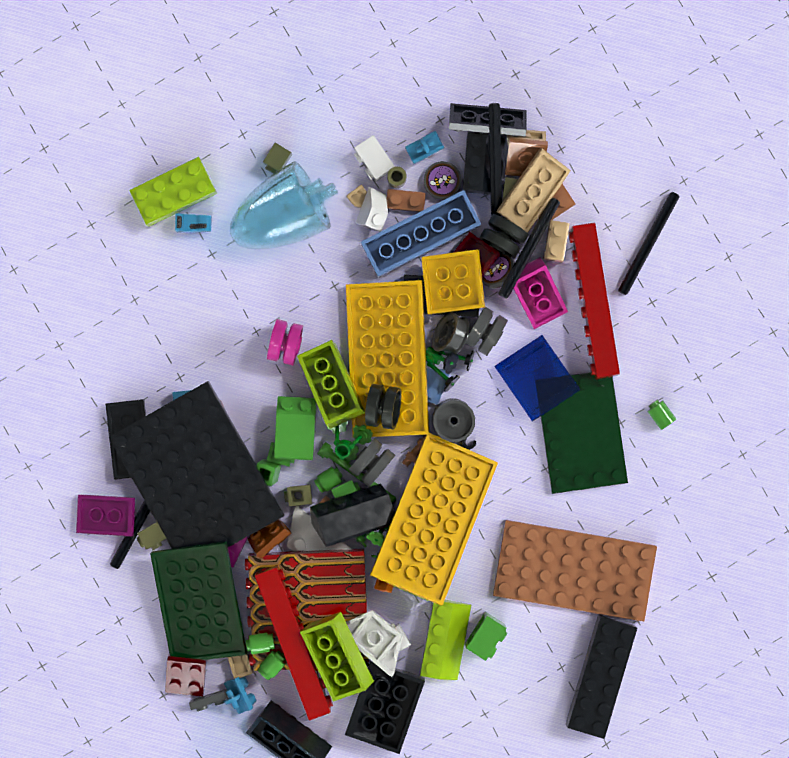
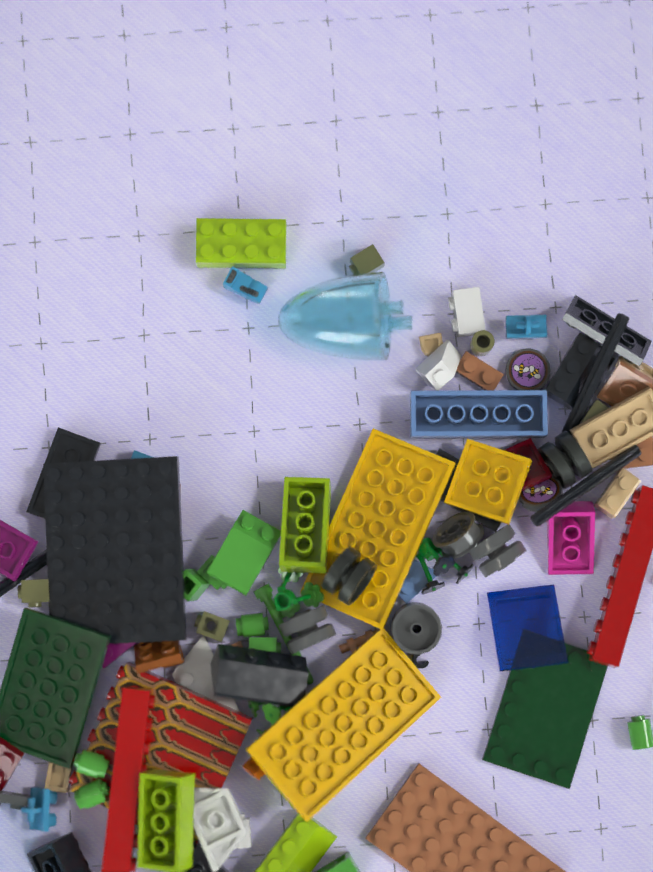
camera: 25 degrees right, 5 degrees down
dark pink wheel [267,319,303,366] -> none

